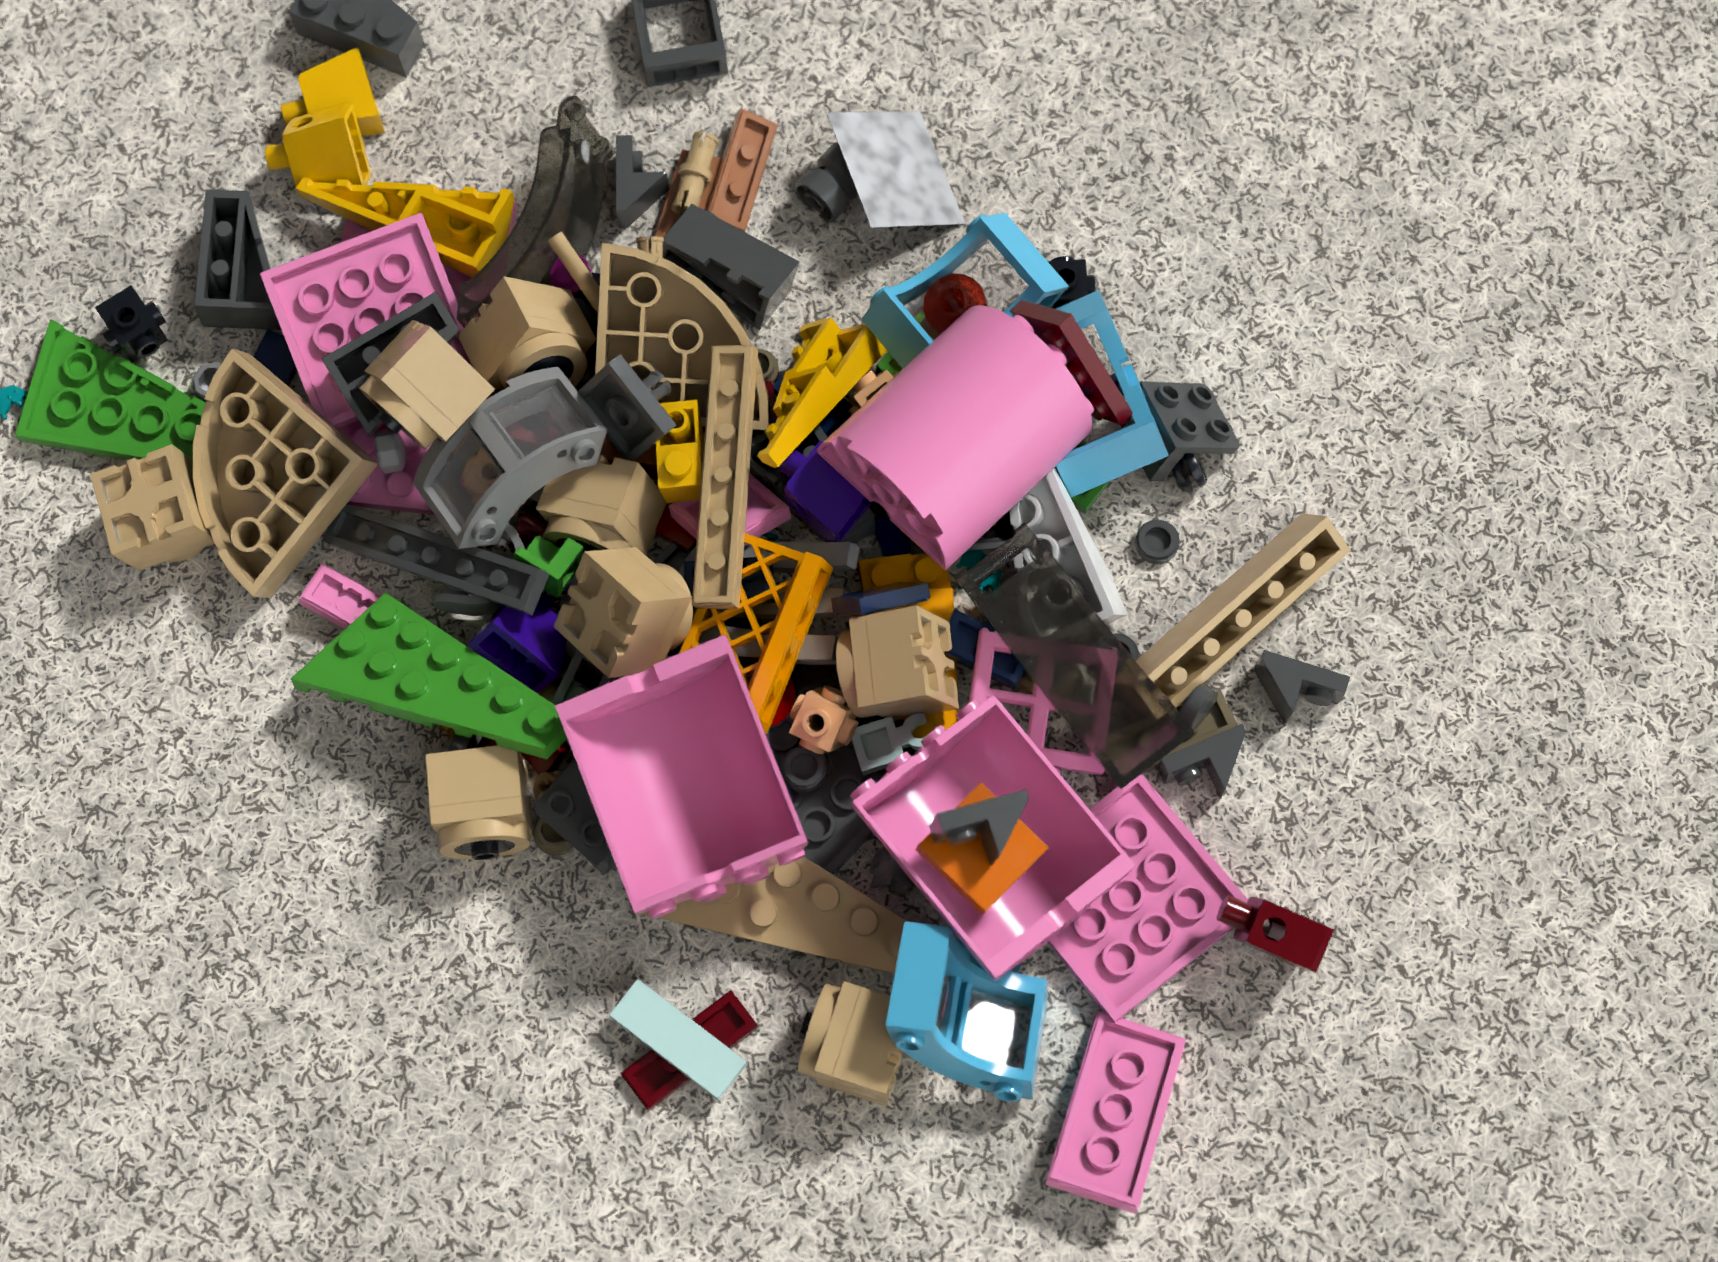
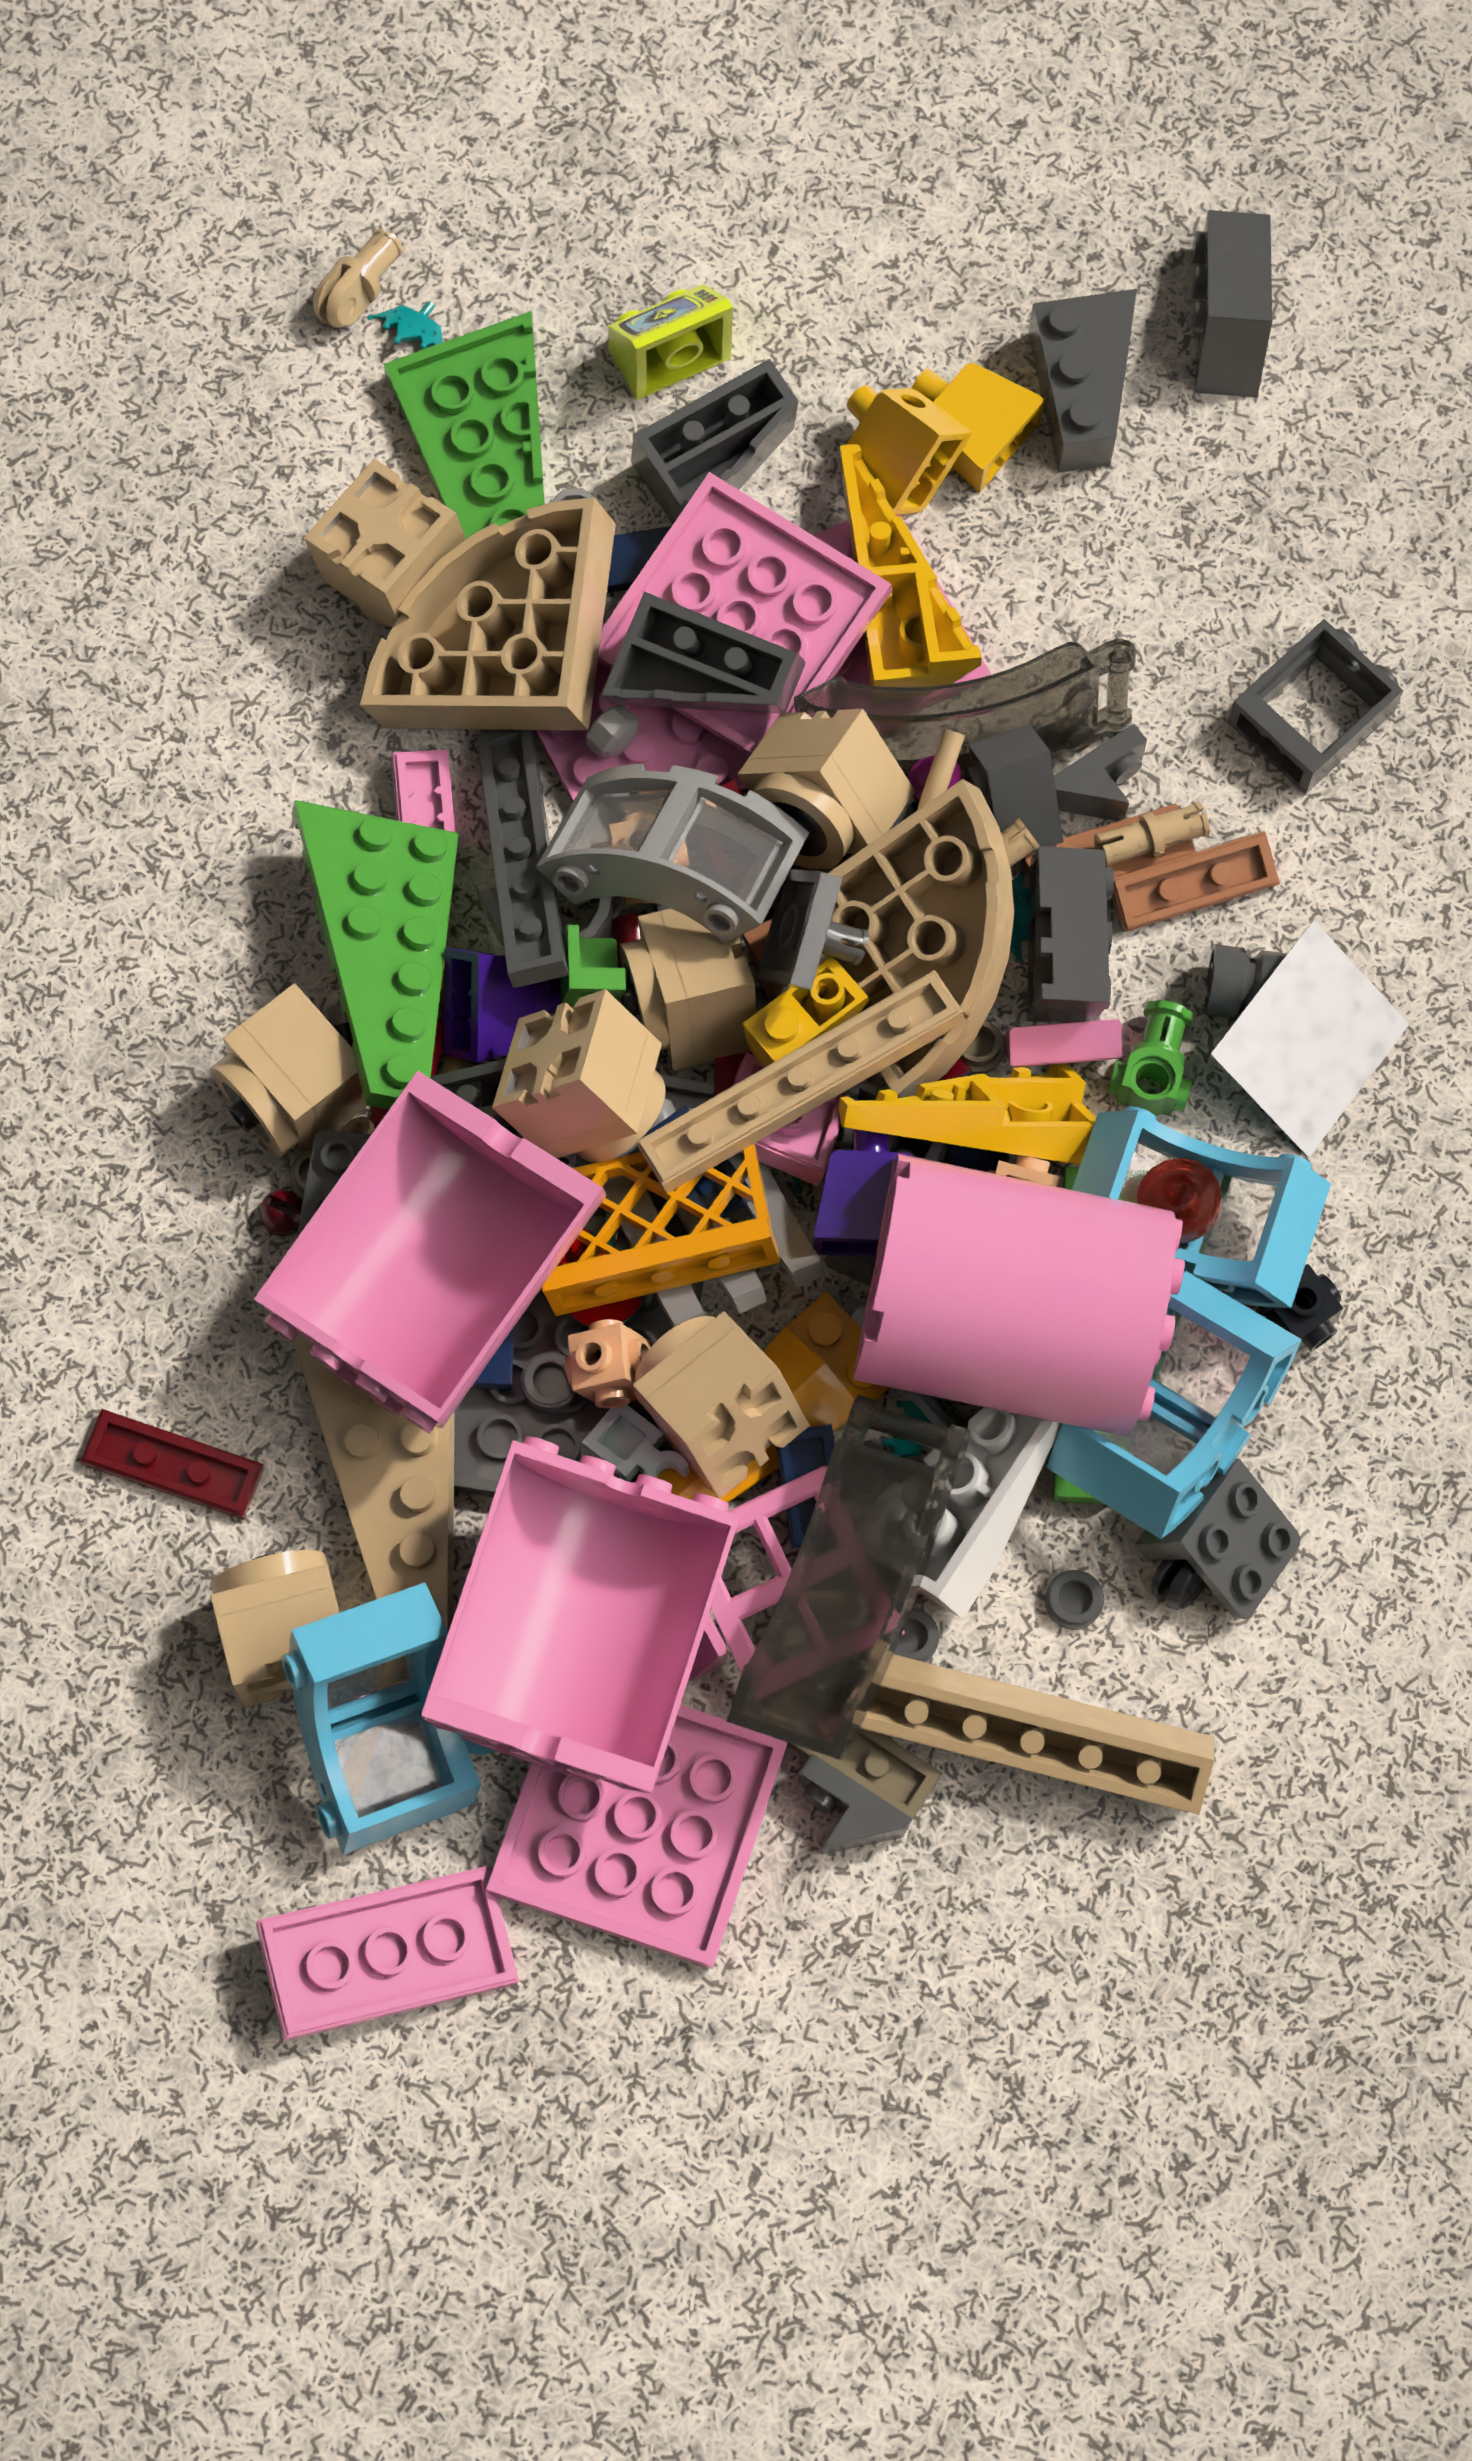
camera: 50 degrees right, 0 degrees up
black brick [95,285,168,363] -> none
tan piece [359,320,495,450] -> none
light aqua tile [609,979,747,1101] -> none
dark blue tile [831,582,930,616] -> none
orange tile [915,782,1049,915] -> none
dark grey slope [929,789,1029,866] -> none
dark red wing [1009,300,1133,425] -> none
dark grey tile [1178,683,1218,729] -> none
dark red torso [1217,895,1334,973] -> none
dark grey slope [1254,650,1350,723] -> none
none -> dark red hinge [259,1189,303,1237]
none -> neon yellow slope [608,284,733,400]
none -> dark grey brick [965,724,1063,853]
none -> bright pink slope [1003,1019,1122,1067]
none -> bright green connector [1107,1000,1194,1116]

